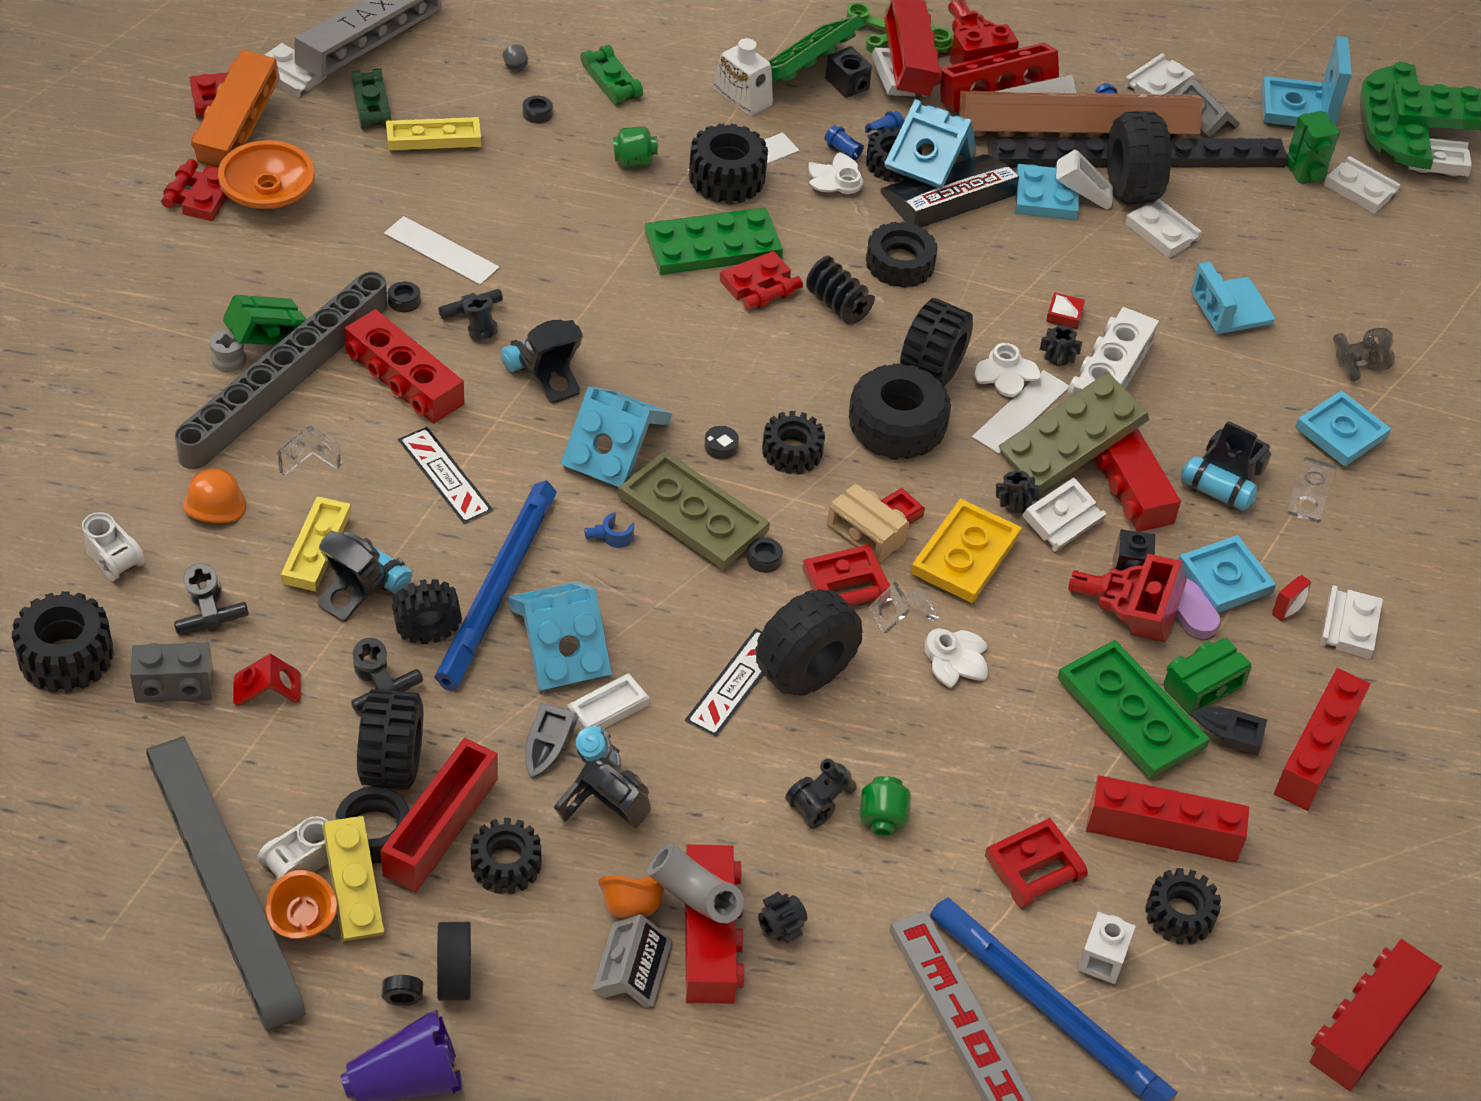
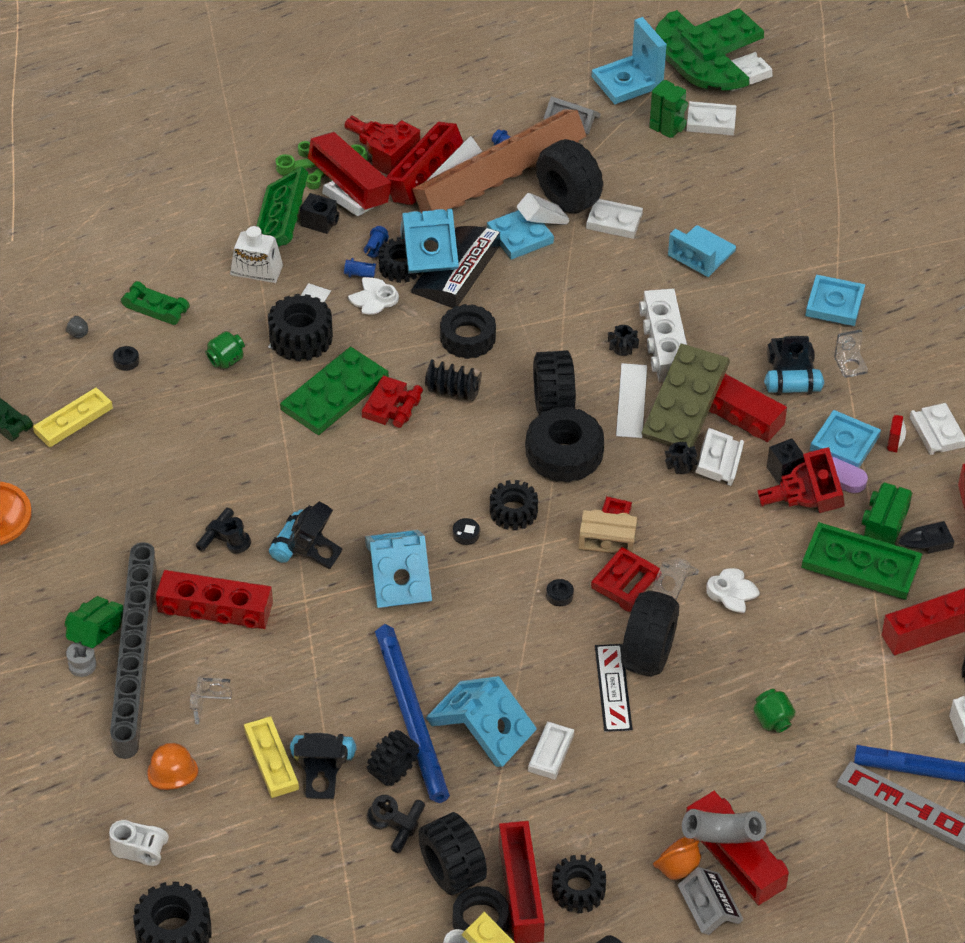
camera: 30 degrees left, 0 degrees up
dark grey brick [130,642,213,703] -> none
black piece [174,563,249,635] -> none
red bracket [233,653,301,706] -> none
white sticker [384,216,499,284] -> none
black tile [388,281,421,312] -> none
sticker [397,427,493,524] -> none
plate [525,702,579,778] -> none
black piece [554,726,651,828] -> none
blue piece [584,512,634,548] -> none
olive plate [618,450,770,570] -> none
black gear [758,891,808,944] -> none
black piece [785,759,857,828] -> none
yellow plate [910,498,1022,604] -> none
white plate [975,343,1040,397] -> none
red plate [985,818,1088,908] -> none
black plate [987,138,1288,168] -> none
red tile [1046,292,1085,329] -> none
white plate [1124,53,1195,95] -> none
clear smoke piece [1333,328,1395,381] -> none

